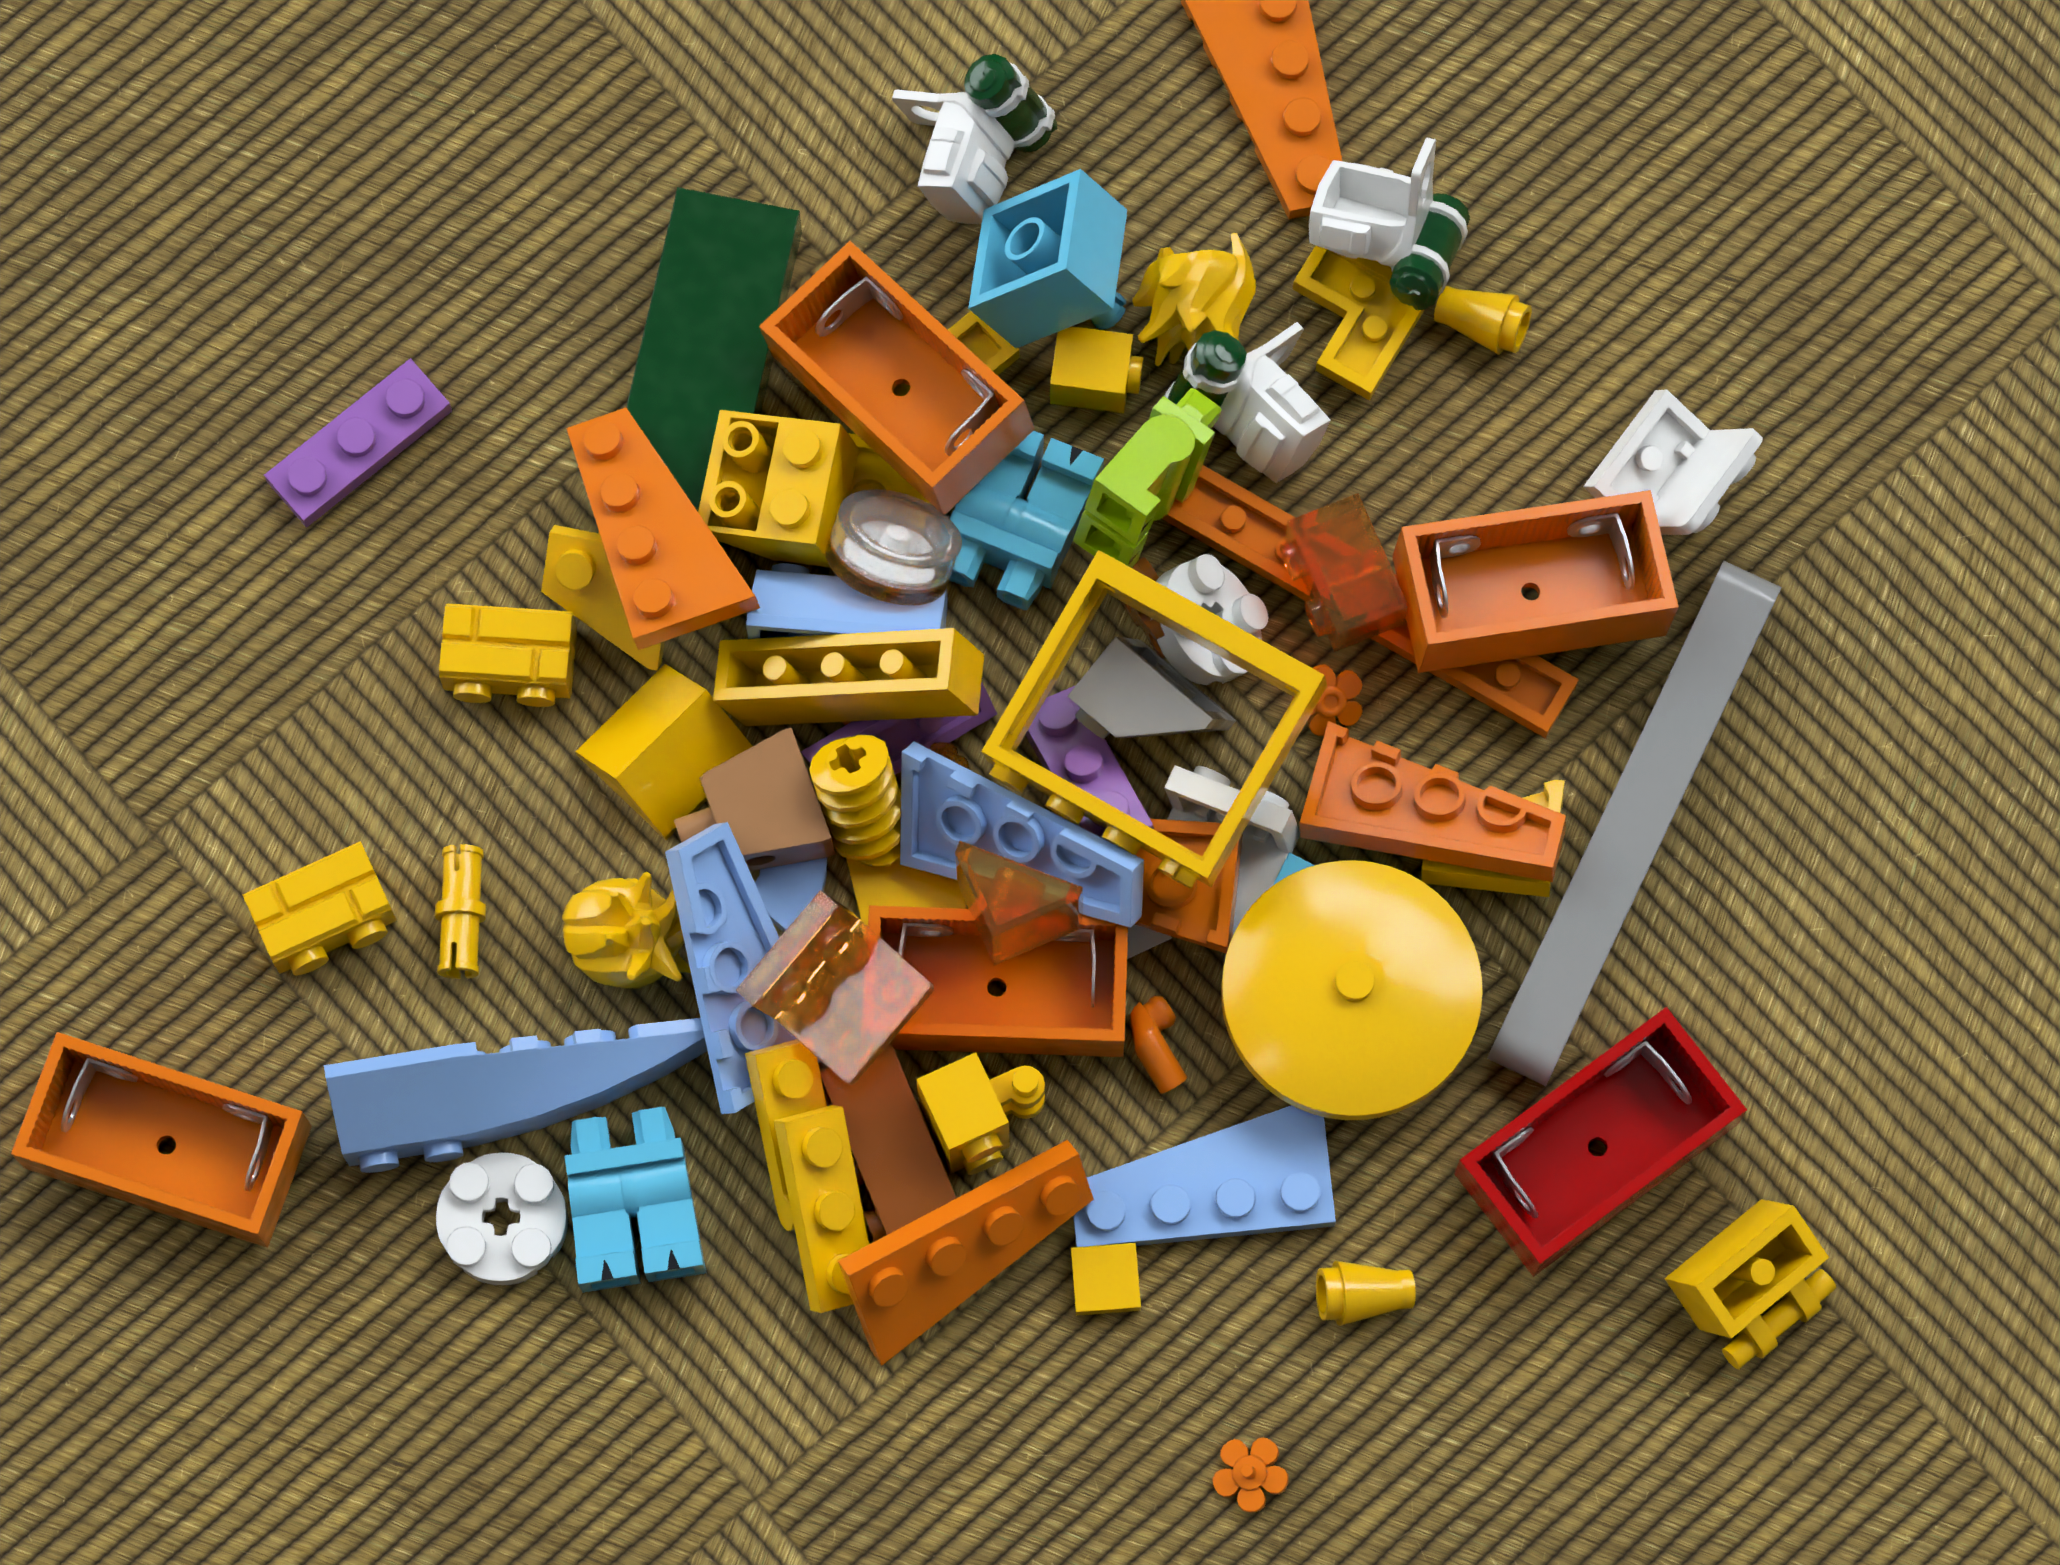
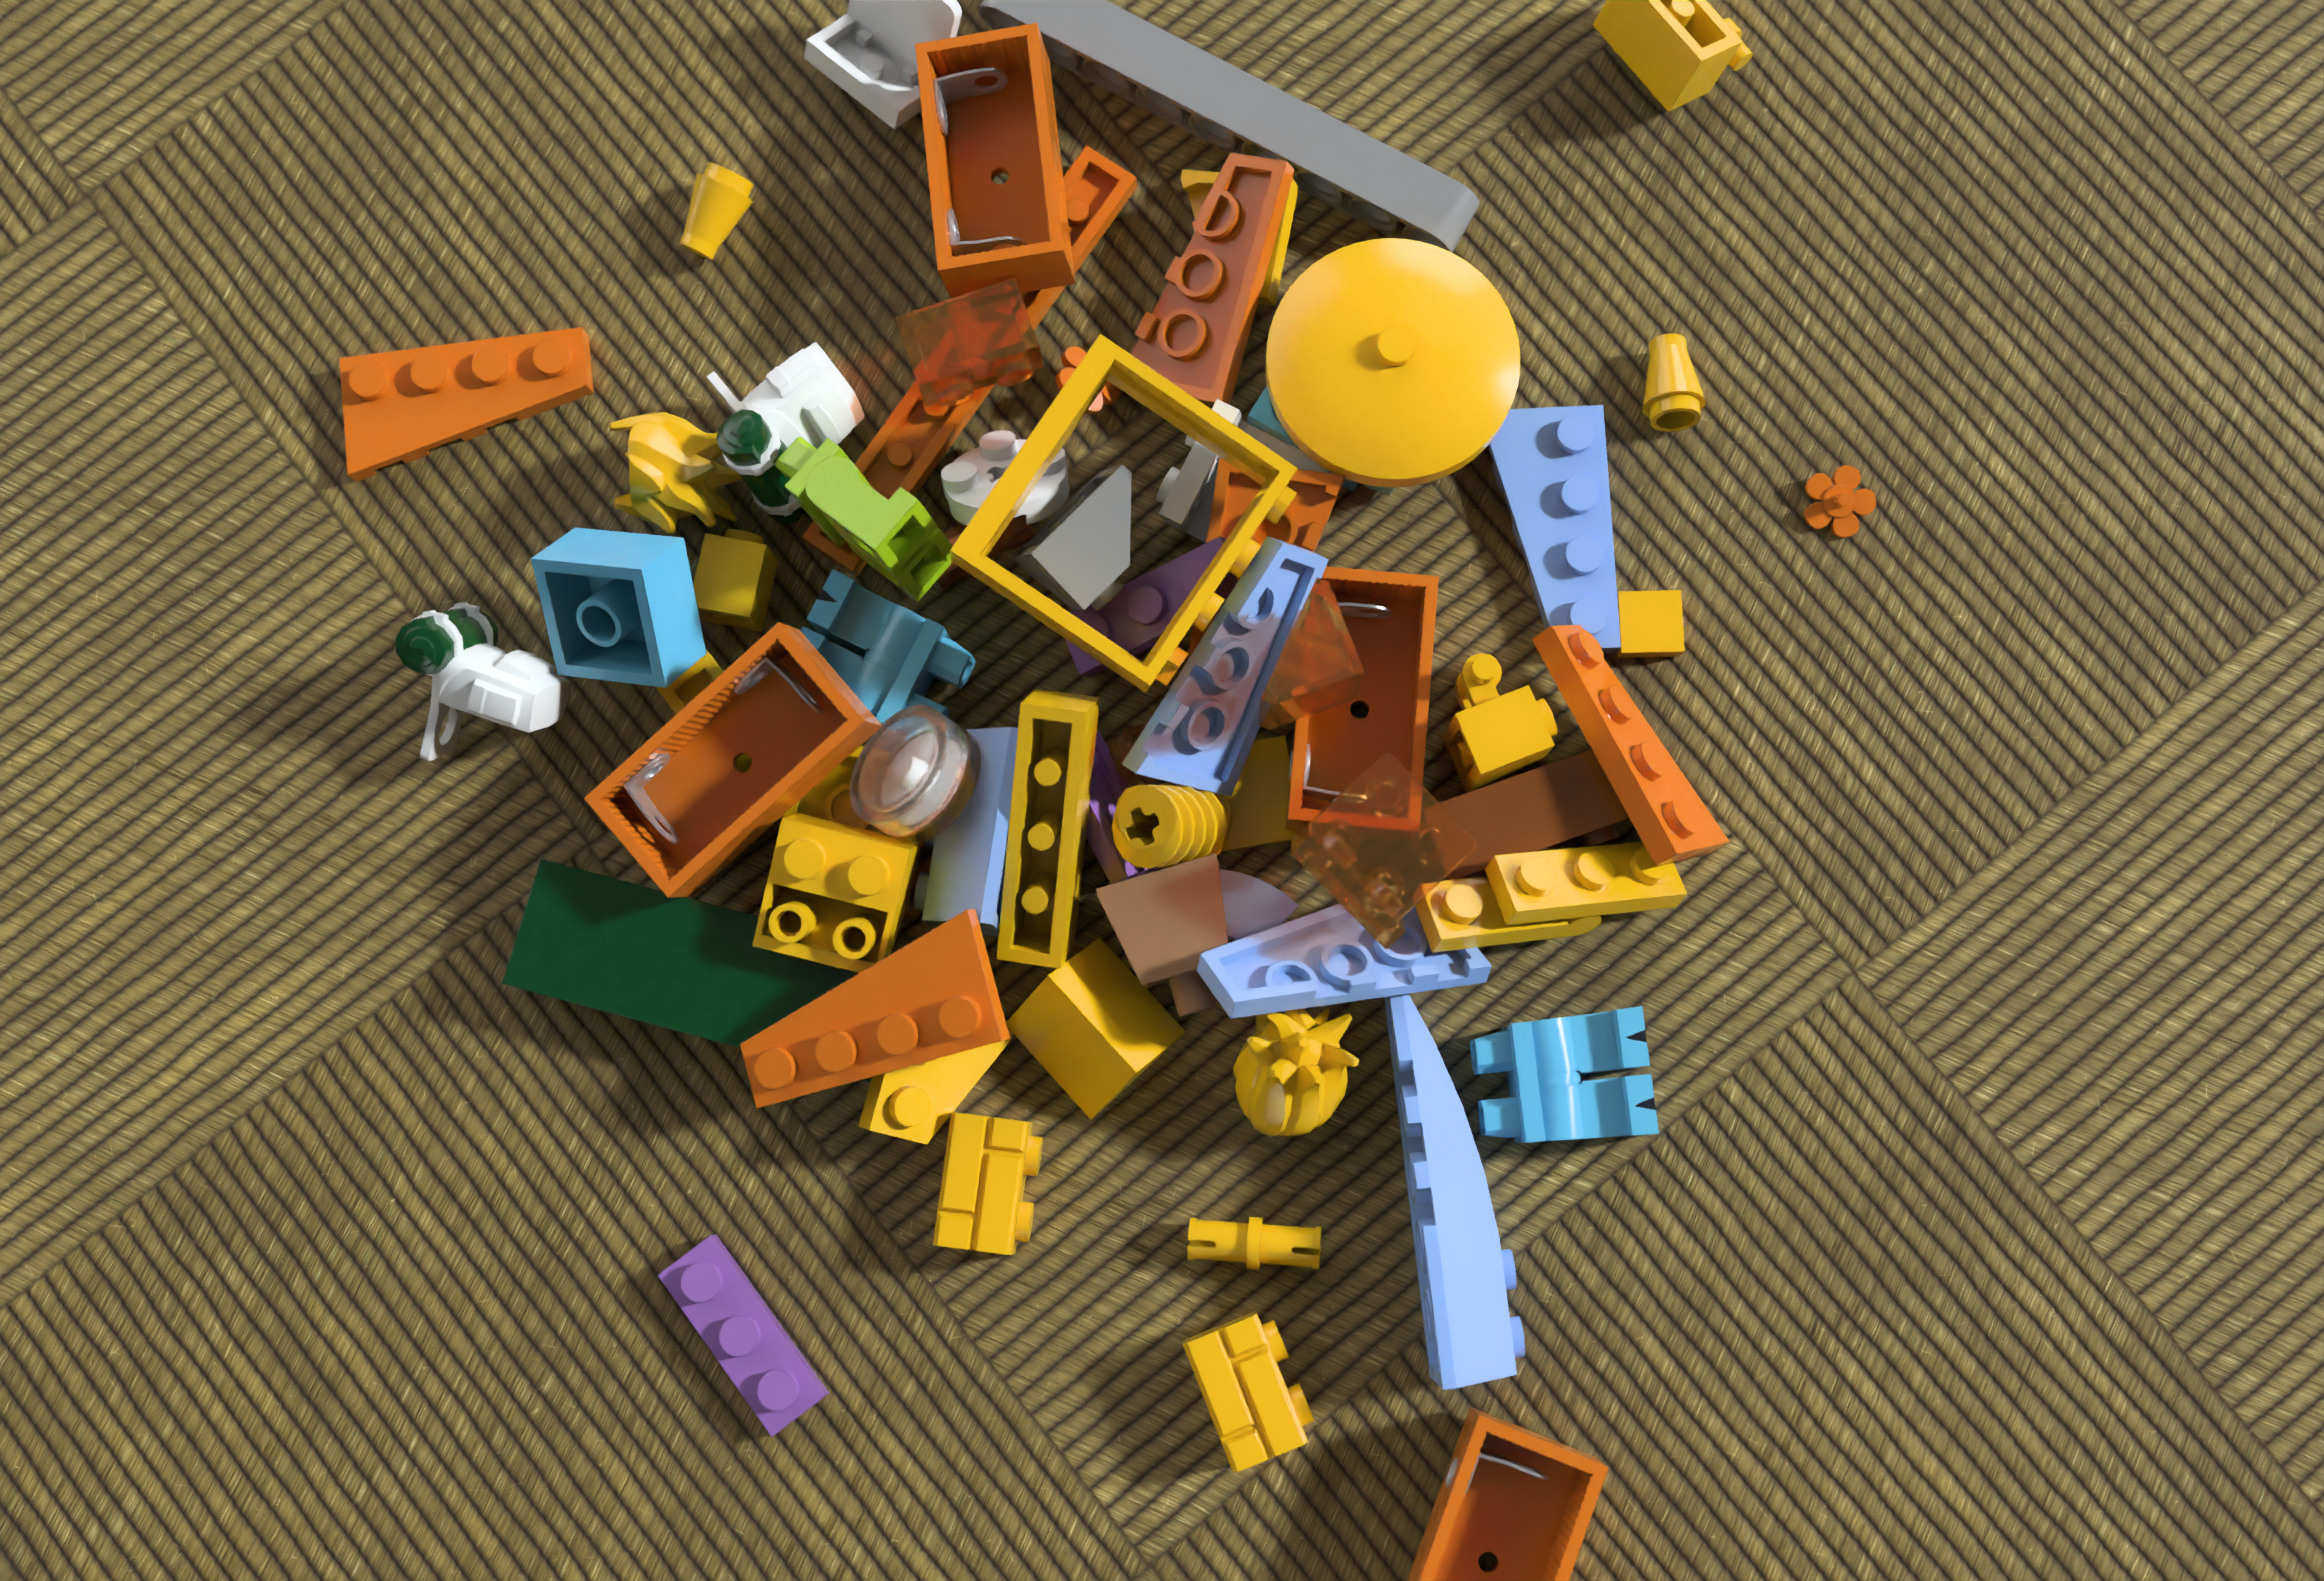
camera: 80 degrees left, 5 degrees up
white plate [436,1153,568,1285] -> none
orange arm [1129,996,1188,1094] -> none
yellow plate [1292,245,1424,401] -> none
white piece [1309,138,1470,310] -> none
red piece [1454,1007,1747,1277] -> none

